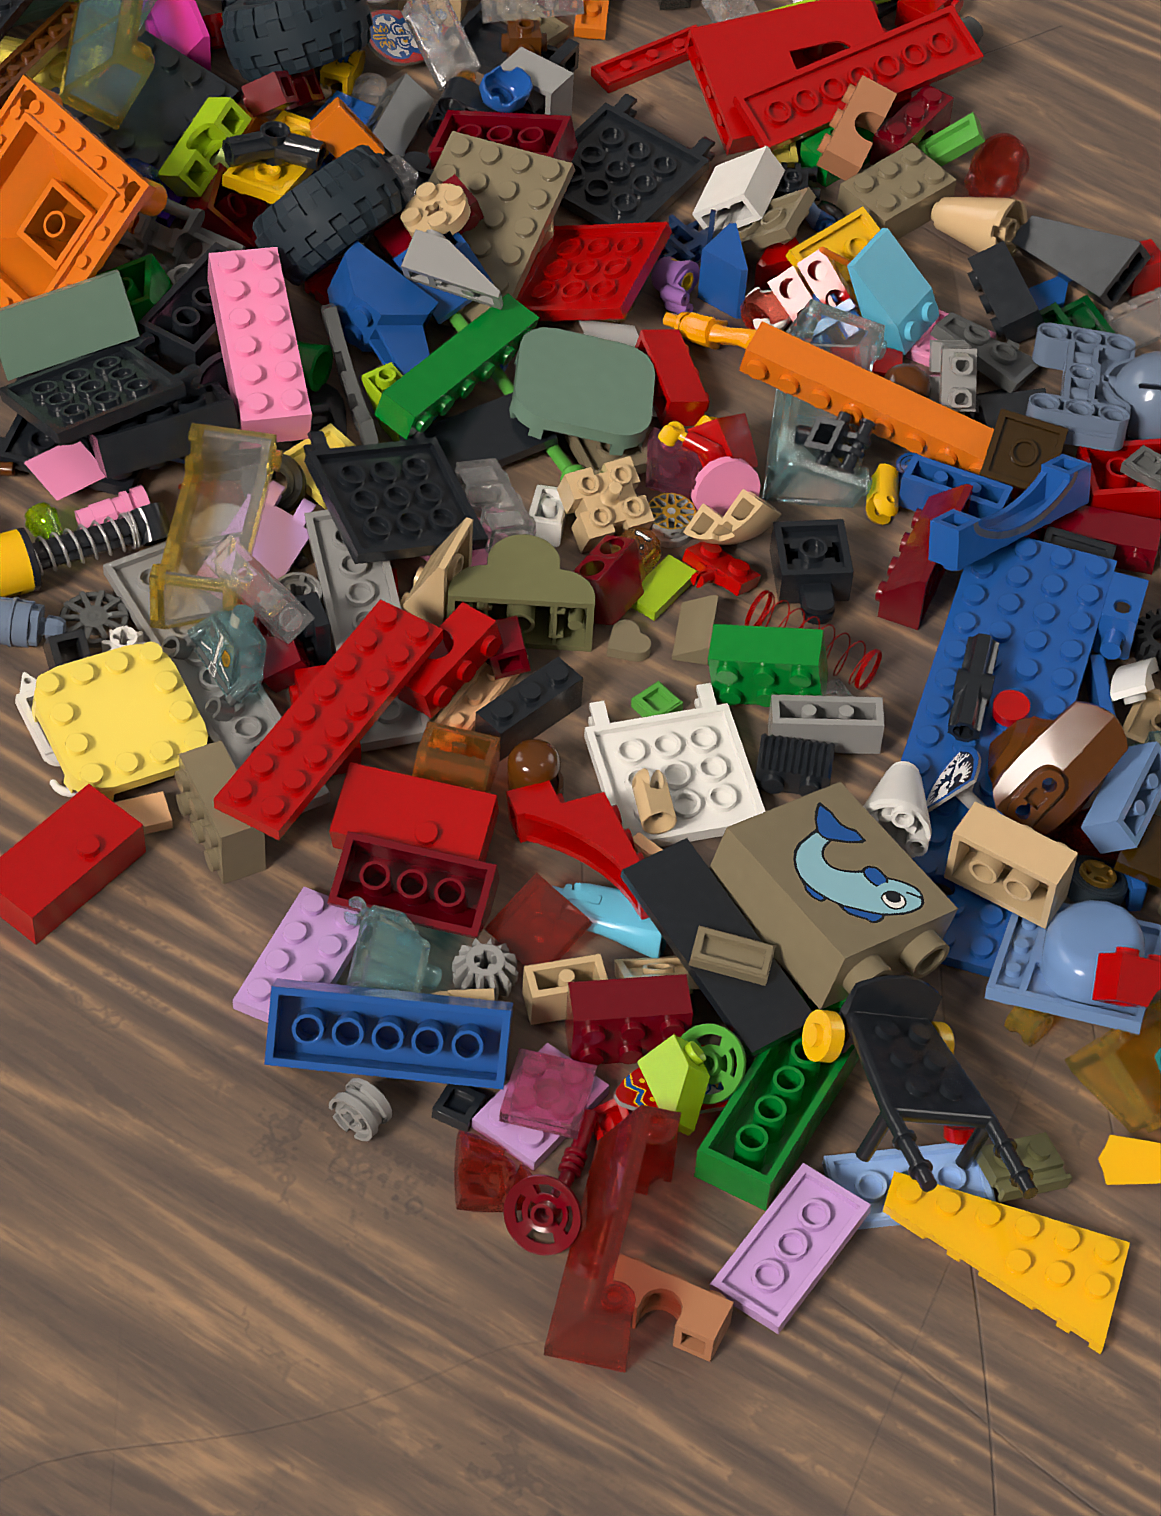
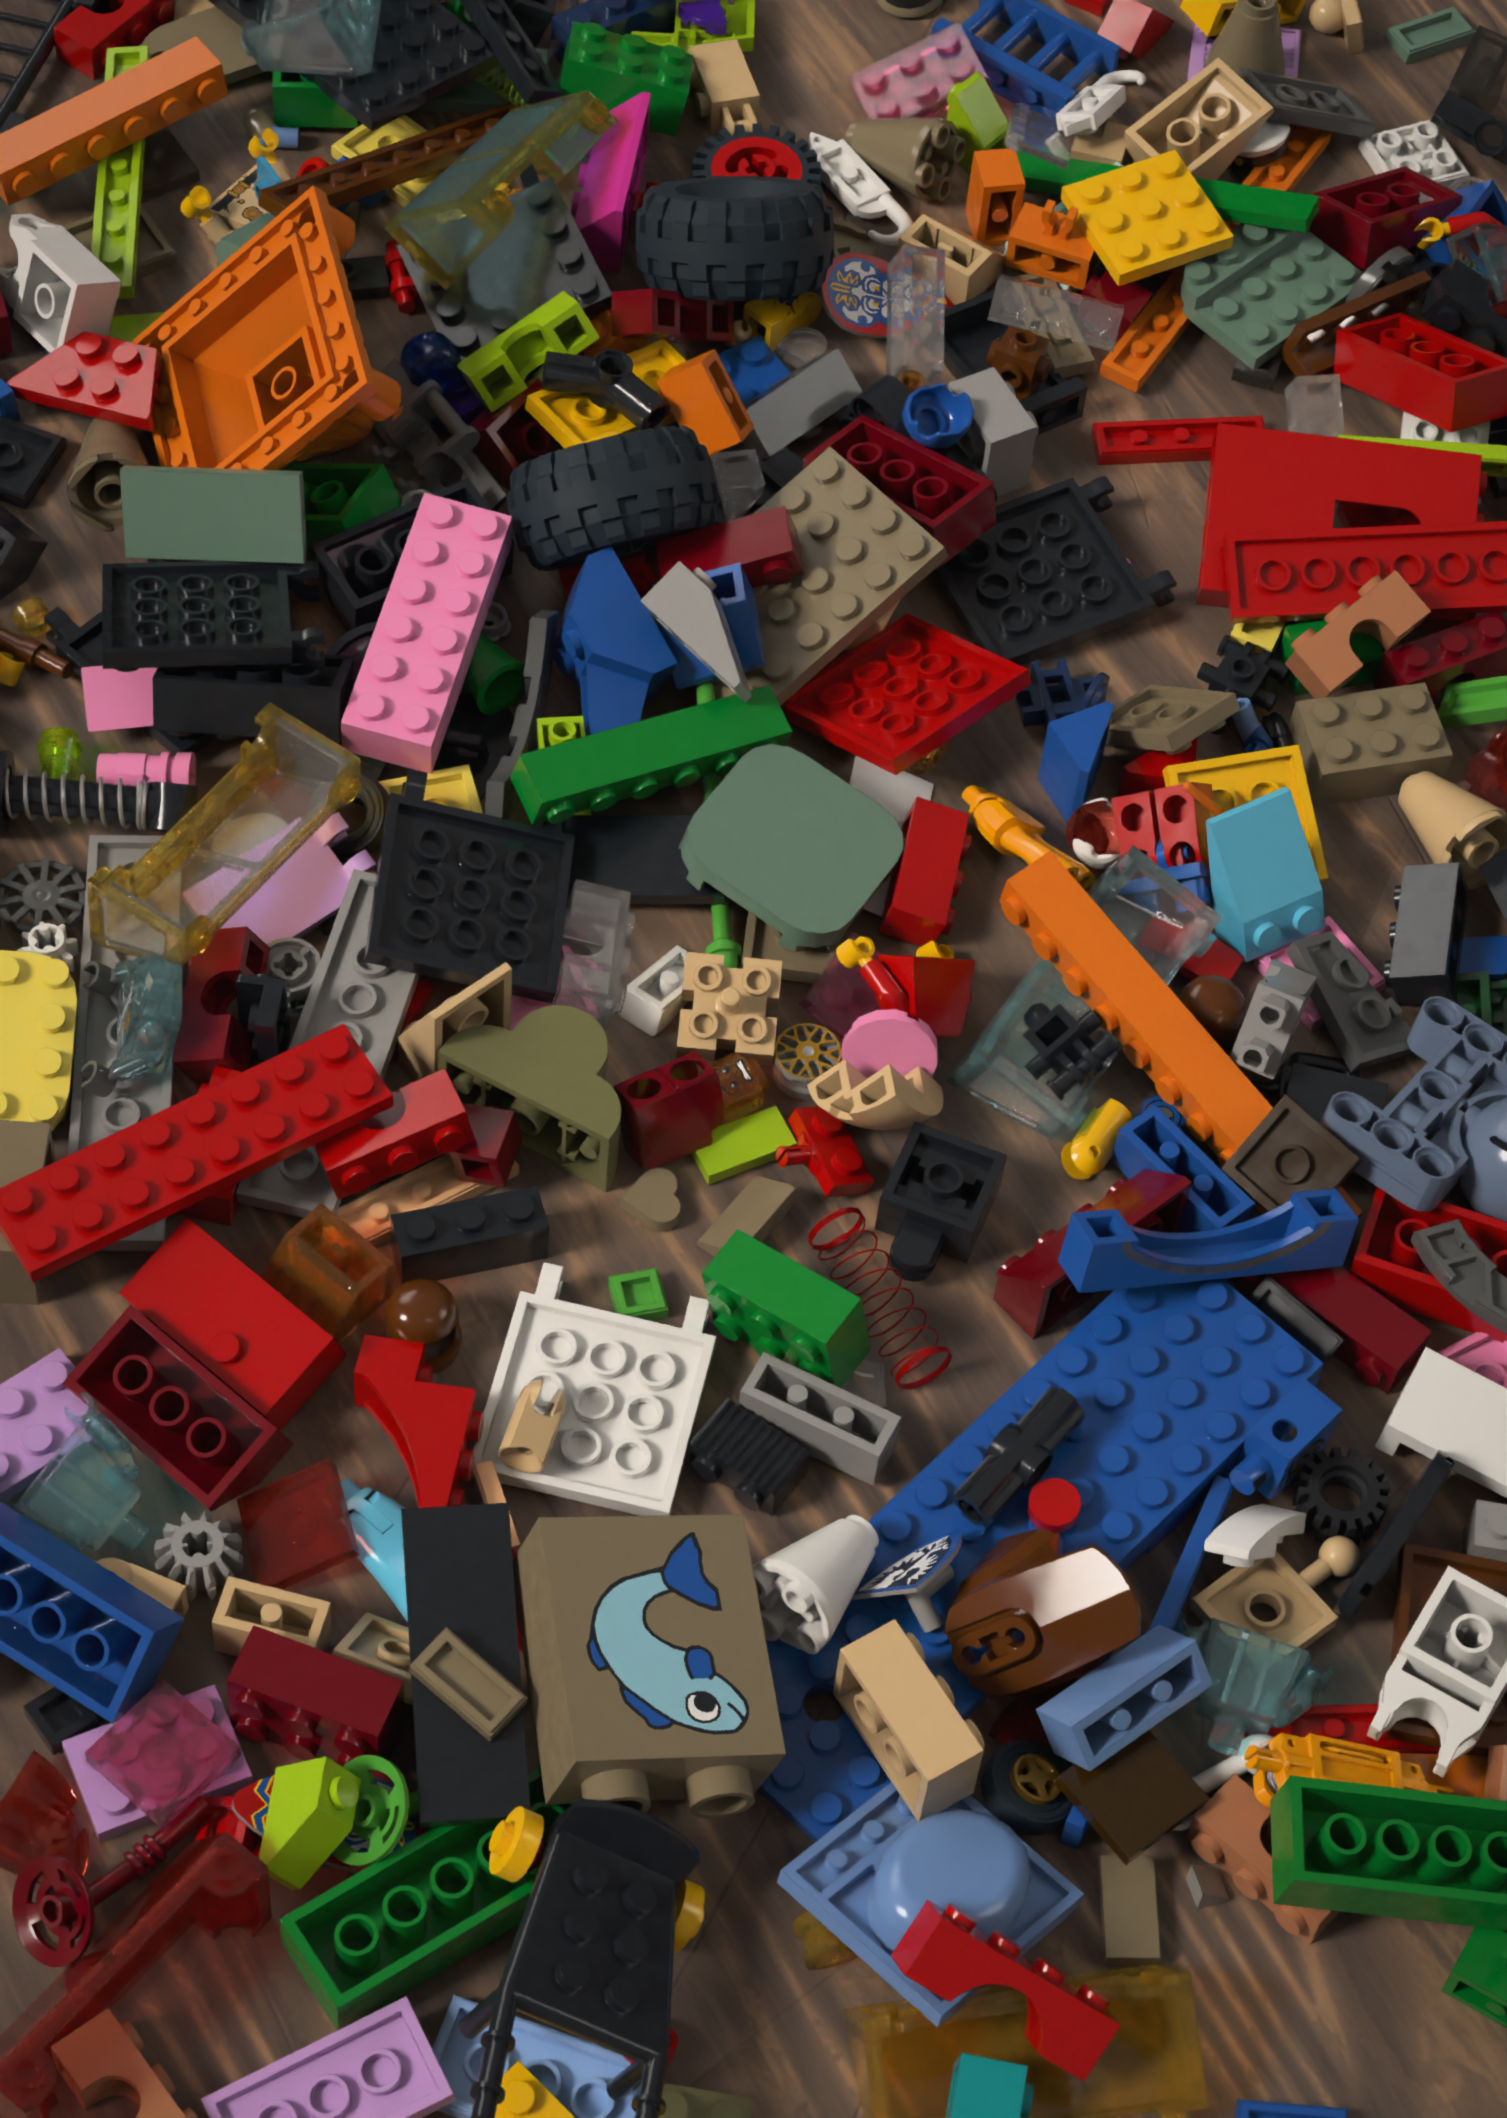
camera: 25 degrees right, 5 degrees up
clear slope [202,534,315,644] -> none
tan plate [401,182,471,237] -> none
medium lavender piece [651,256,700,314] -> none
white brick [692,146,785,238] -> none

